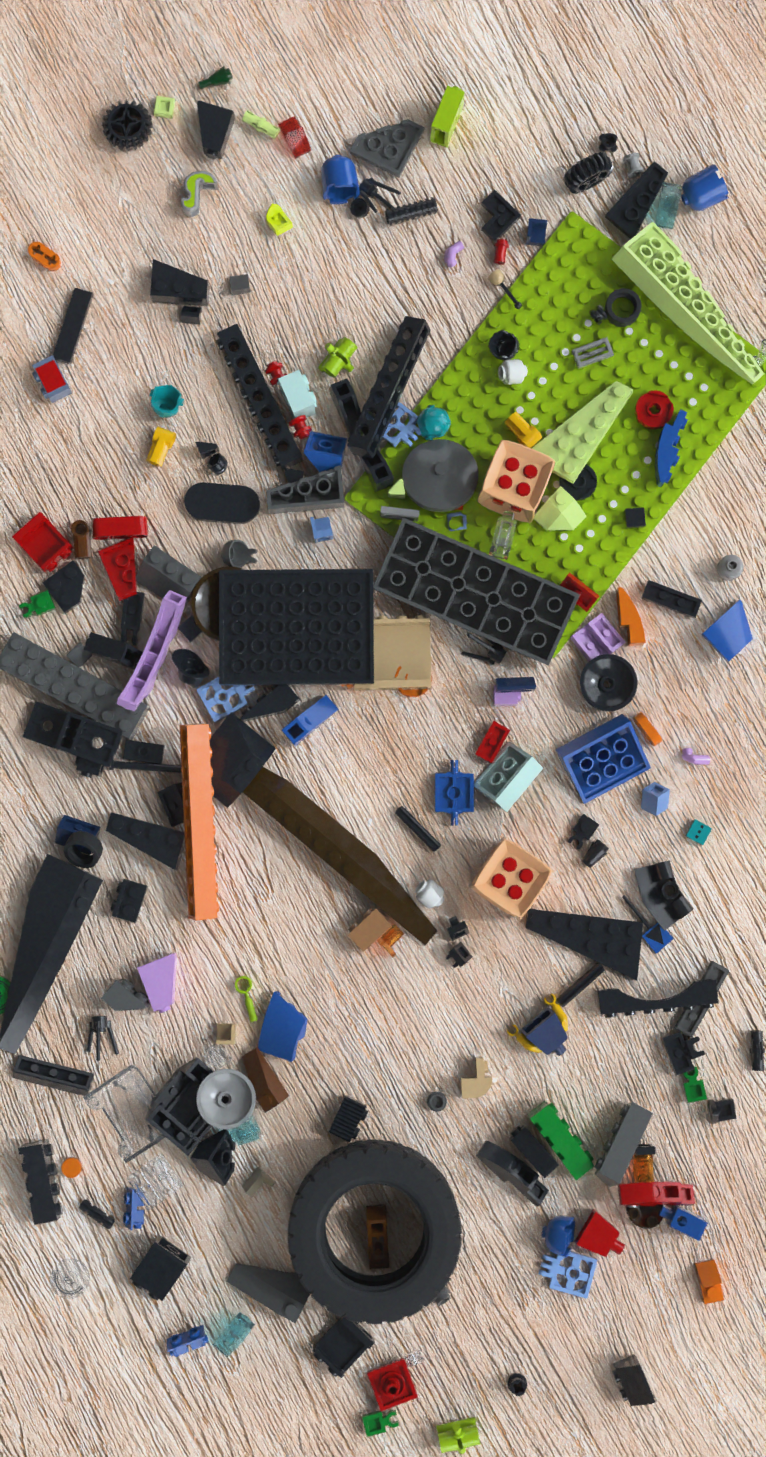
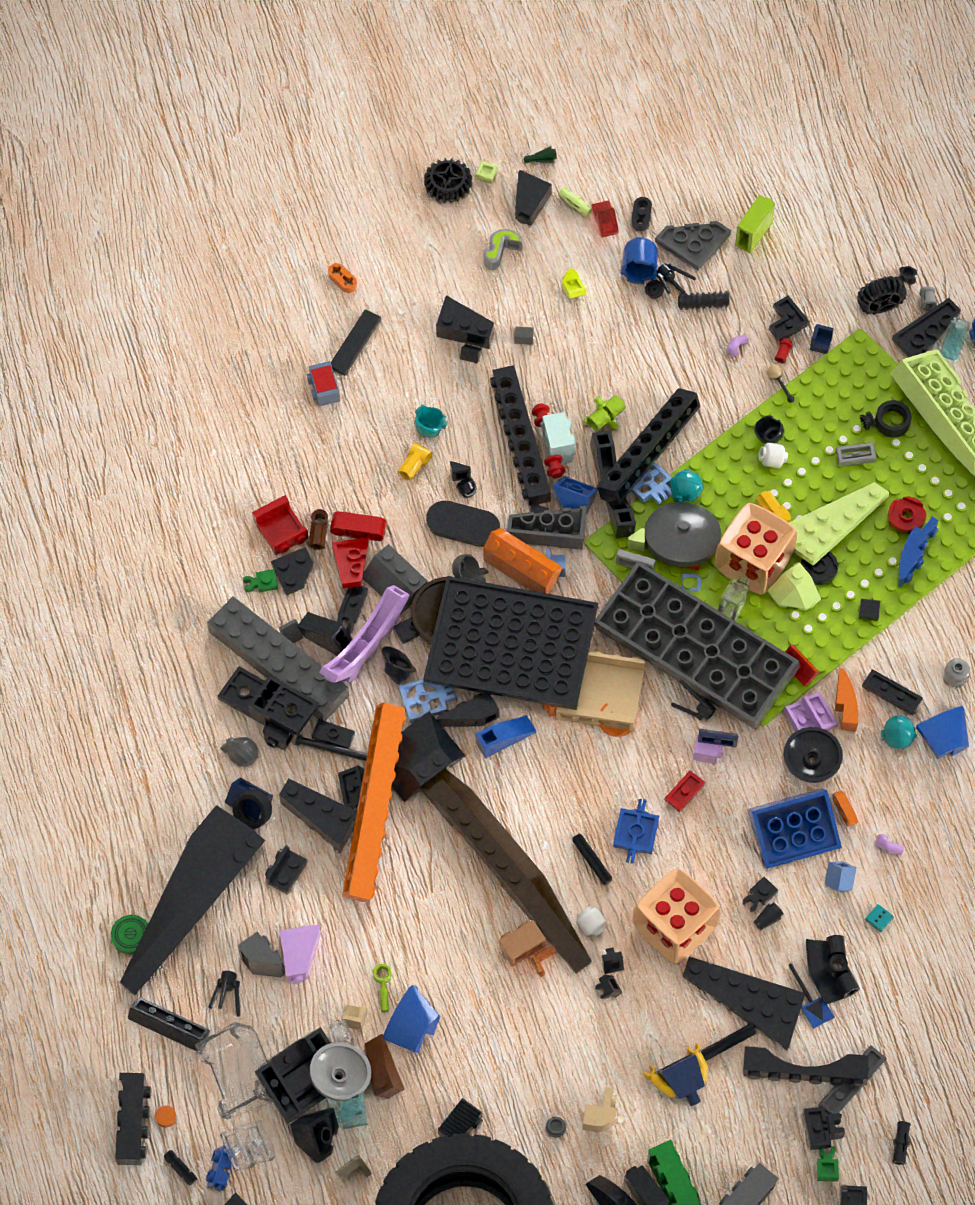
camera: 15 degrees right, 20 degrees down
light aqua slope [474,742,543,812] -> none
none -> dark grey piece [220,737,258,767]
none -> orange slope [483,528,563,594]
none -> black plate [631,197,652,231]
none -> teal cap [881,715,917,749]

